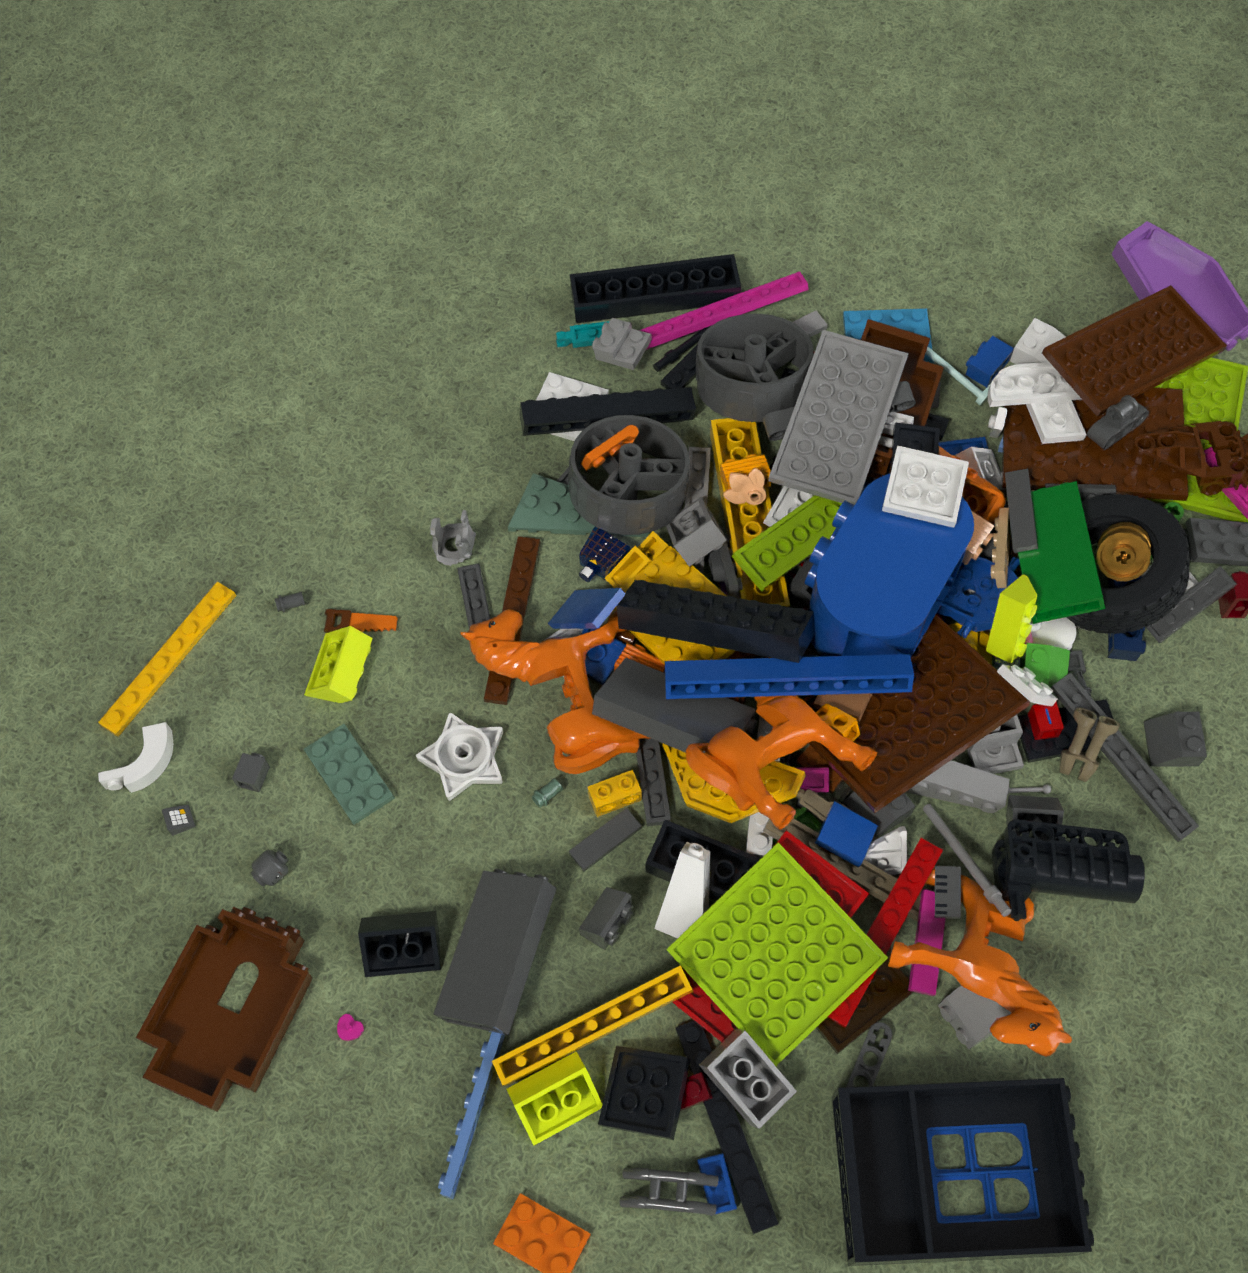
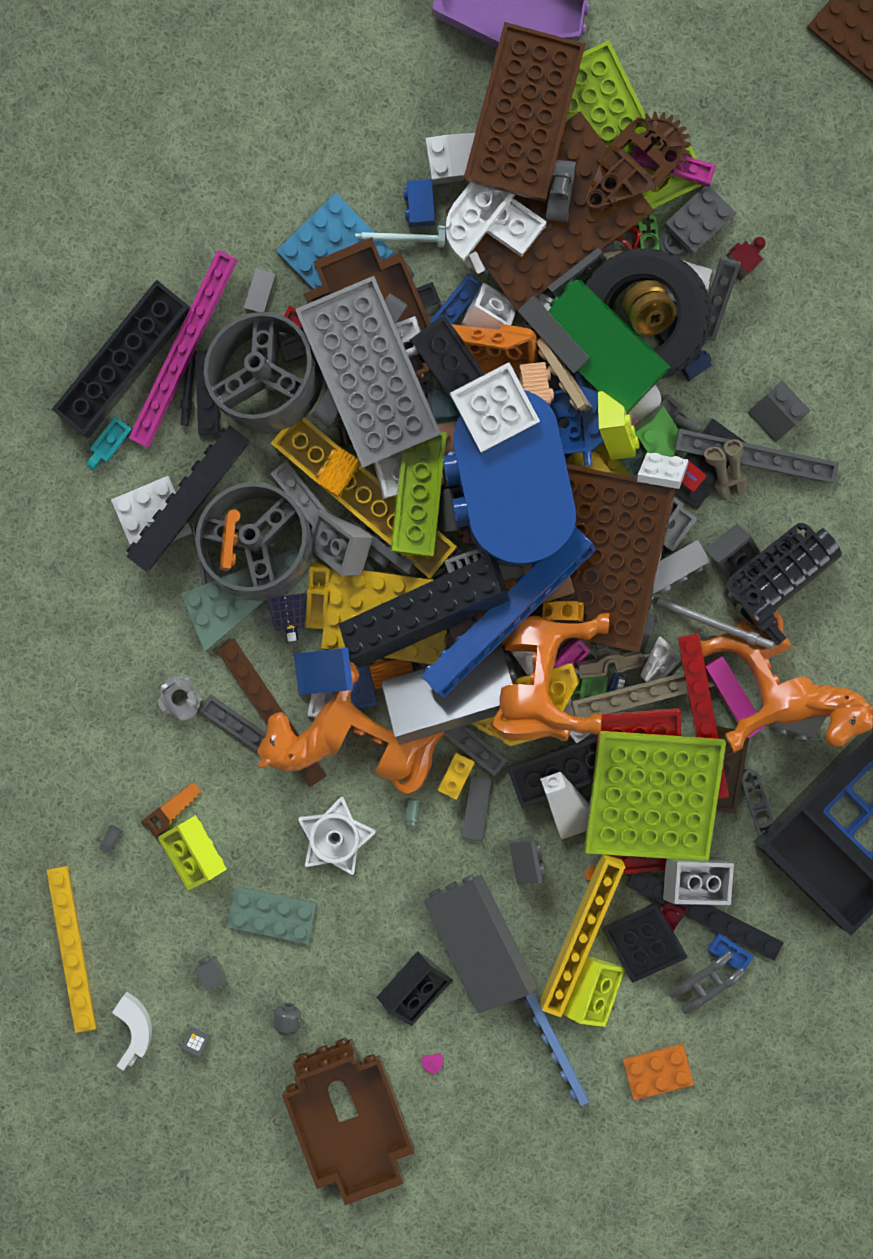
camera: 45 degrees left, 25 degrees up
light grey plate [592,318,652,370] -> none
light nougat plate [723,468,766,505] -> none
blue tile [815,801,878,868] -> none
dark grey tile [935,866,961,919] -> none
light grey hinge [1007,784,1052,795] -> none

